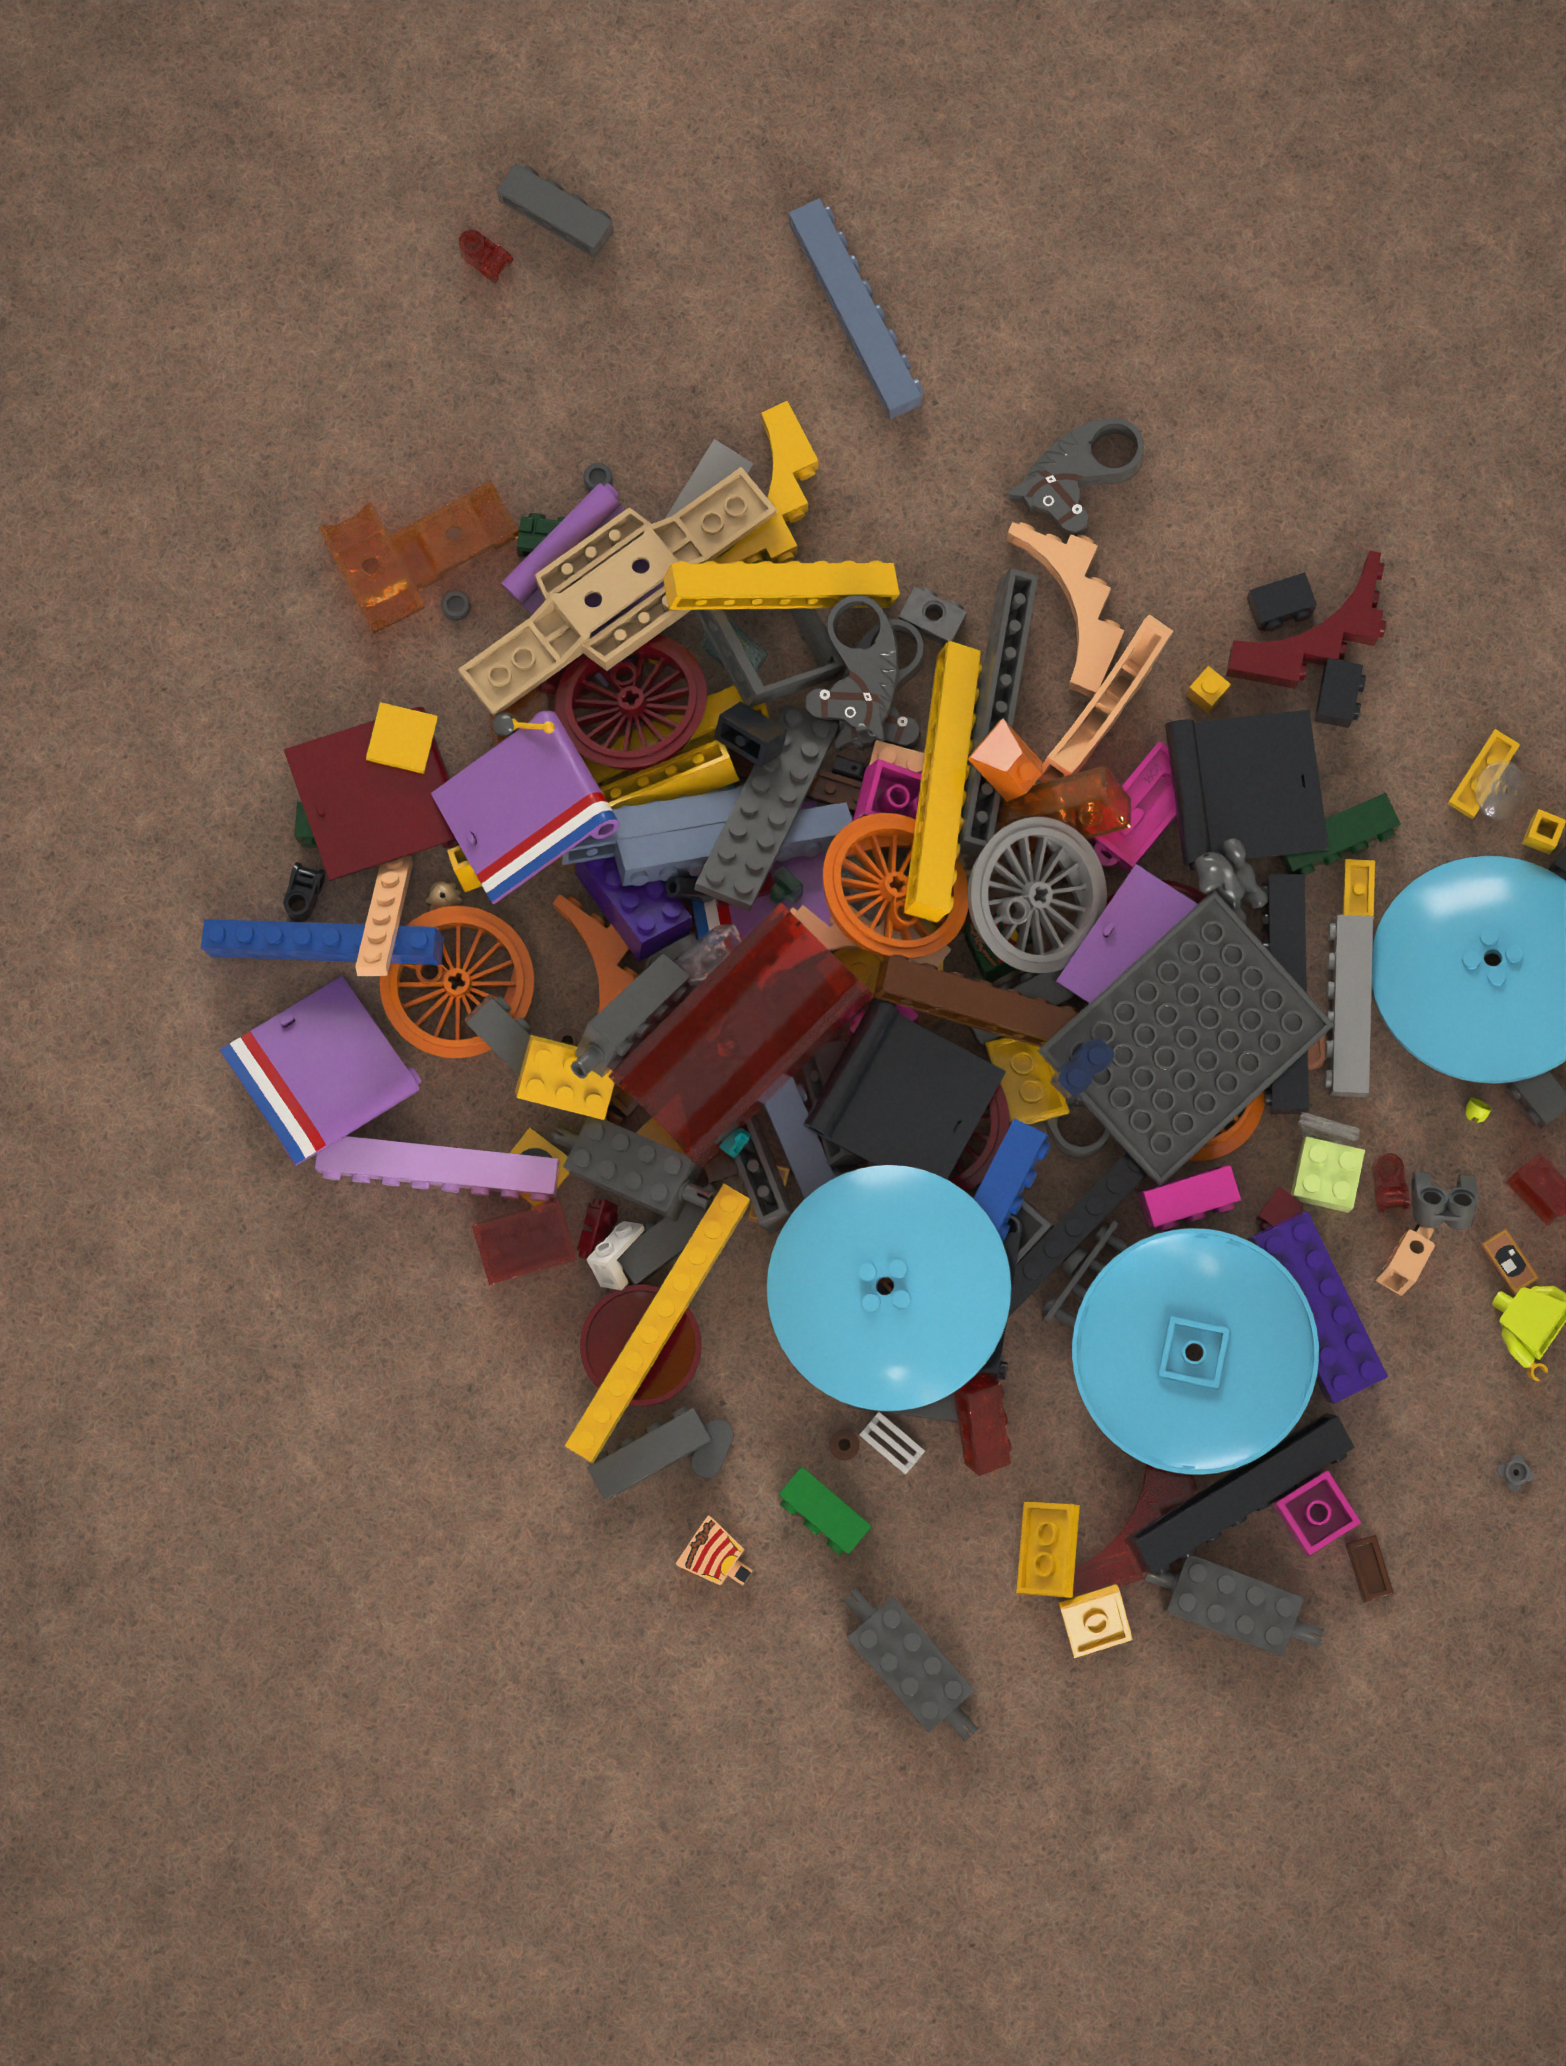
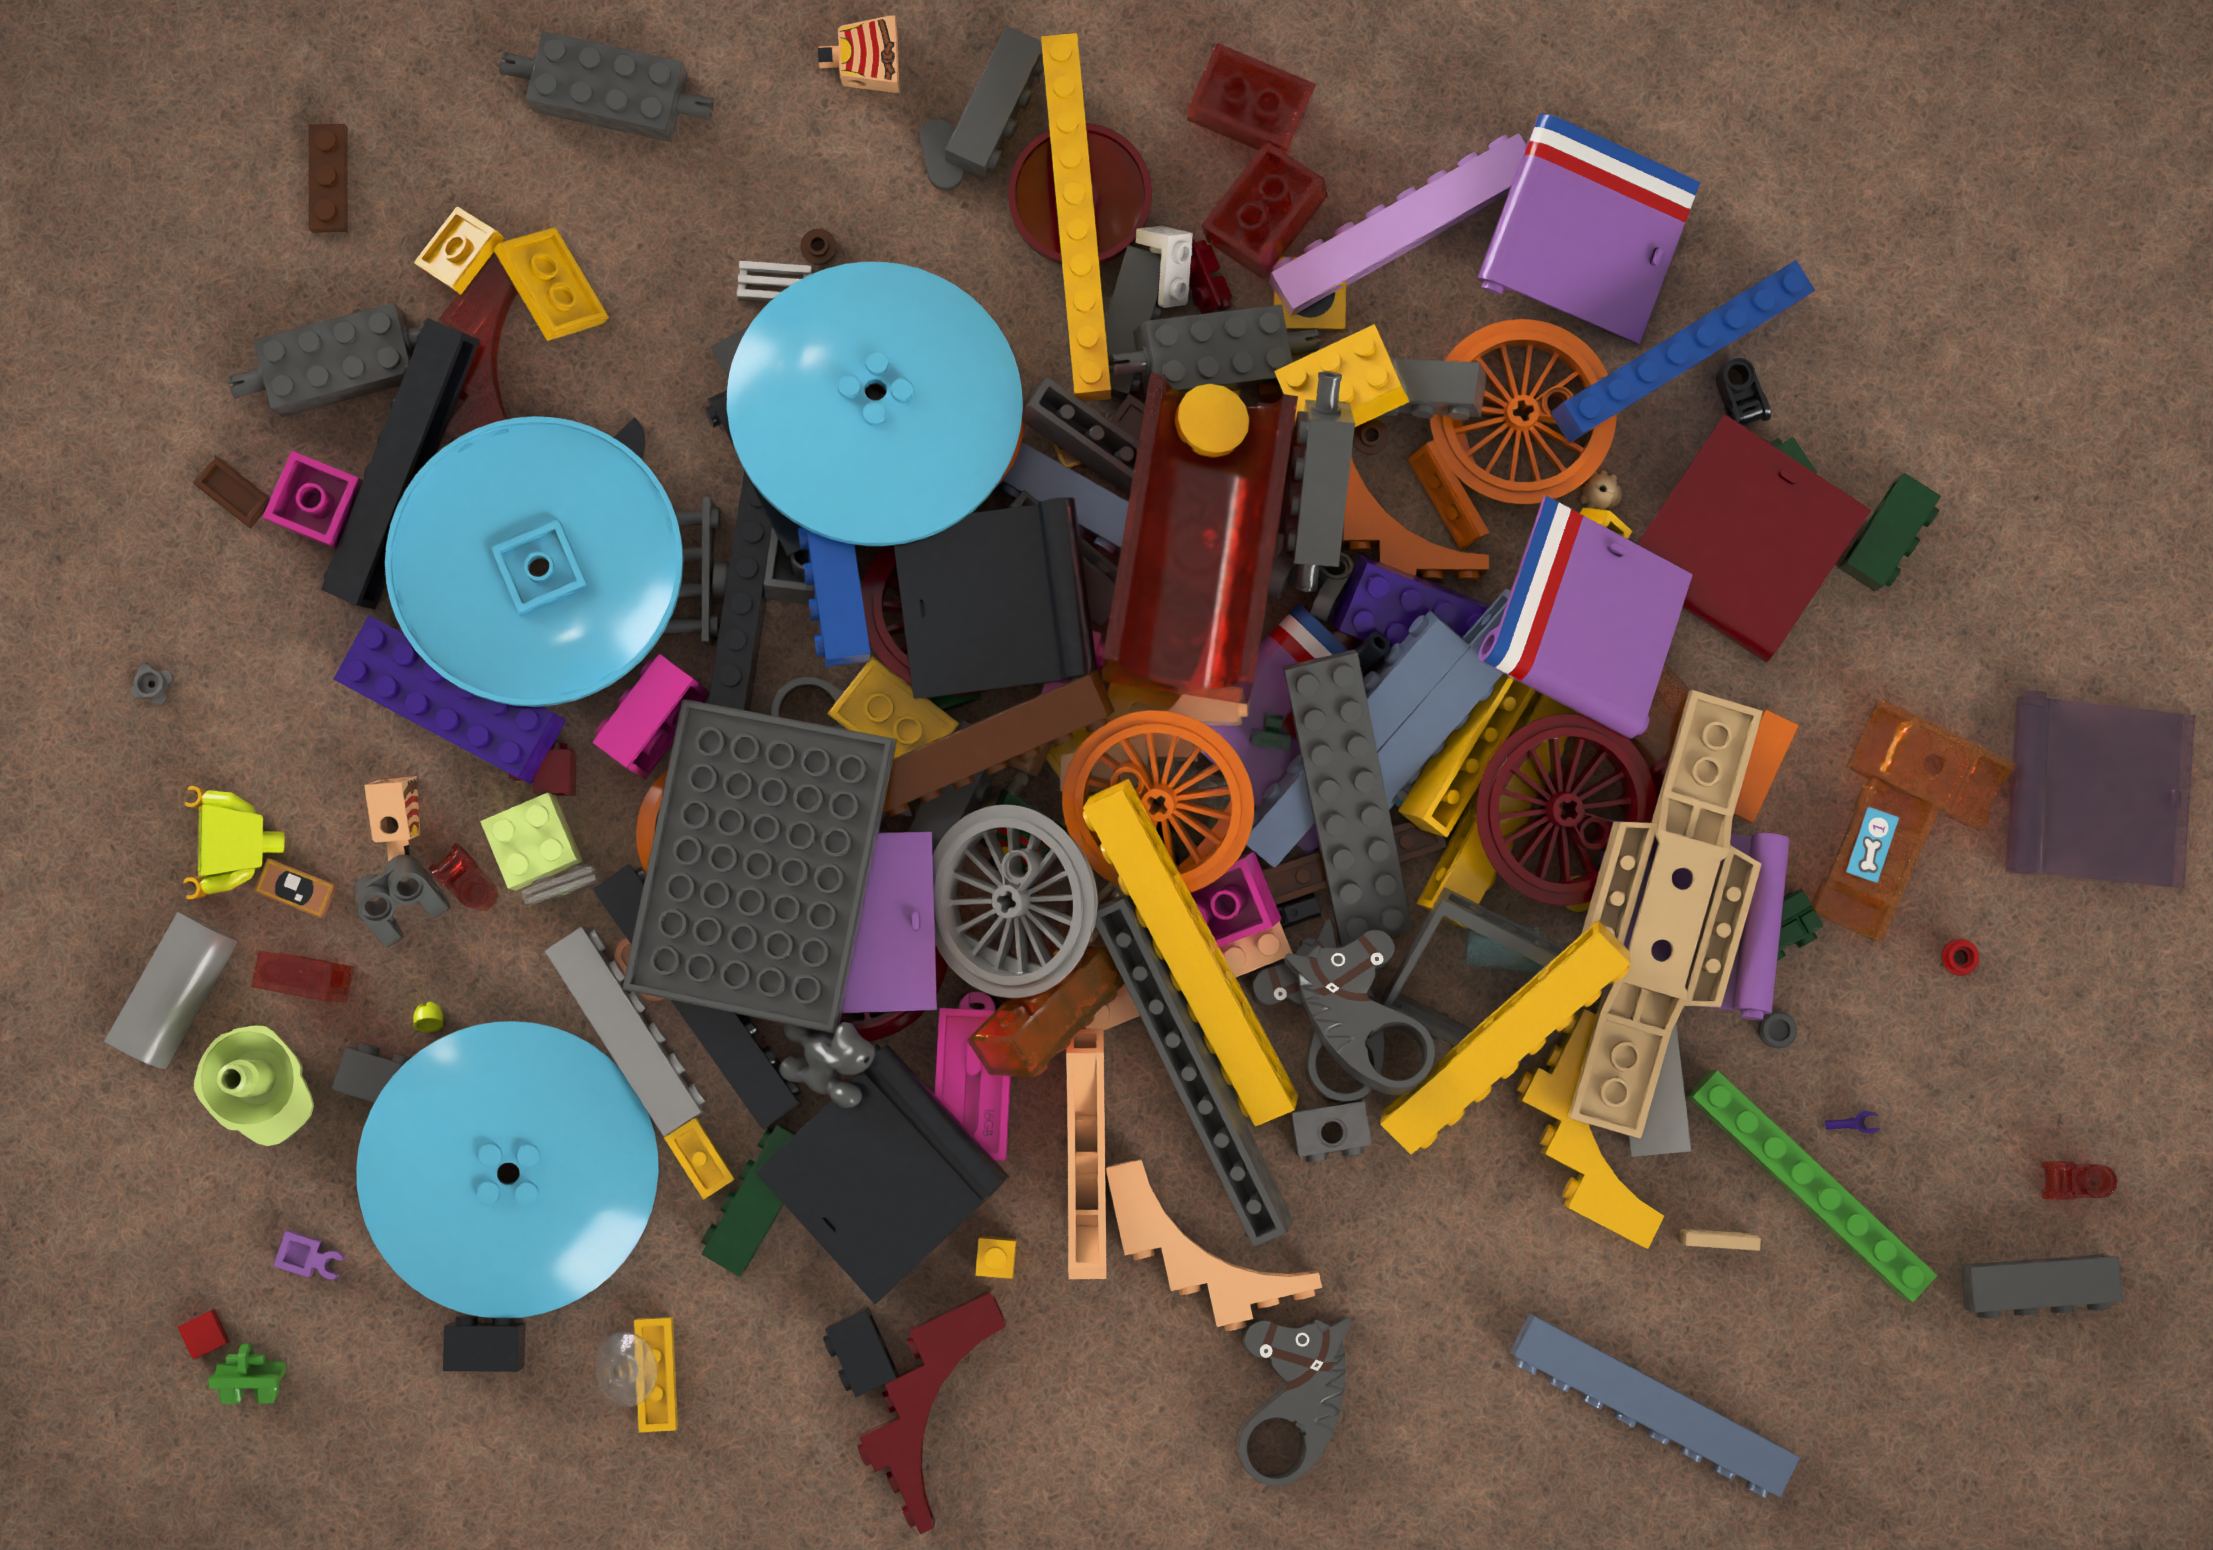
camera: 140 degrees right, 5 degrees up
light nougat plate [355,855,413,976] -> none
yellow tile [366,702,438,774] -> none
dark grey tile [441,590,471,621] -> none
hinge [493,712,555,736] -> none
clear brick [674,924,749,986] -> none
black brick [714,701,787,767] -> none
teal tile [719,1128,751,1159] -> none
green brick [778,1467,872,1556] -> none
clear red brick [954,1372,1011,1476] -> none
orange slope [968,719,1042,802] -> none
dark blue brick [1051,1038,1115,1098] -> none
black brick [1247,572,1317,631] -> none
yellow brick [1521,809,1566,855] -> none
none -> reddish brown plate [309,124,348,233]
none -> black tile [613,417,646,460]
none -> yellow tile [1175,384,1249,458]
none -> clear red brick [1187,42,1316,161]
none -> orange tile [1407,440,1489,551]
none -> tan tile [1679,1228,1761,1251]
none -> bright green brick [1685,1069,1938,1303]
none -> orange tile [1733,710,1799,824]
none -> dark purple hand [1825,1111,1880,1134]
none -> dark green brick [1838,473,1941,591]
none -> medium azure sticker [1846,807,1899,883]
none -> red plate [1941,939,1979,976]
none -> door [2005,691,2195,888]

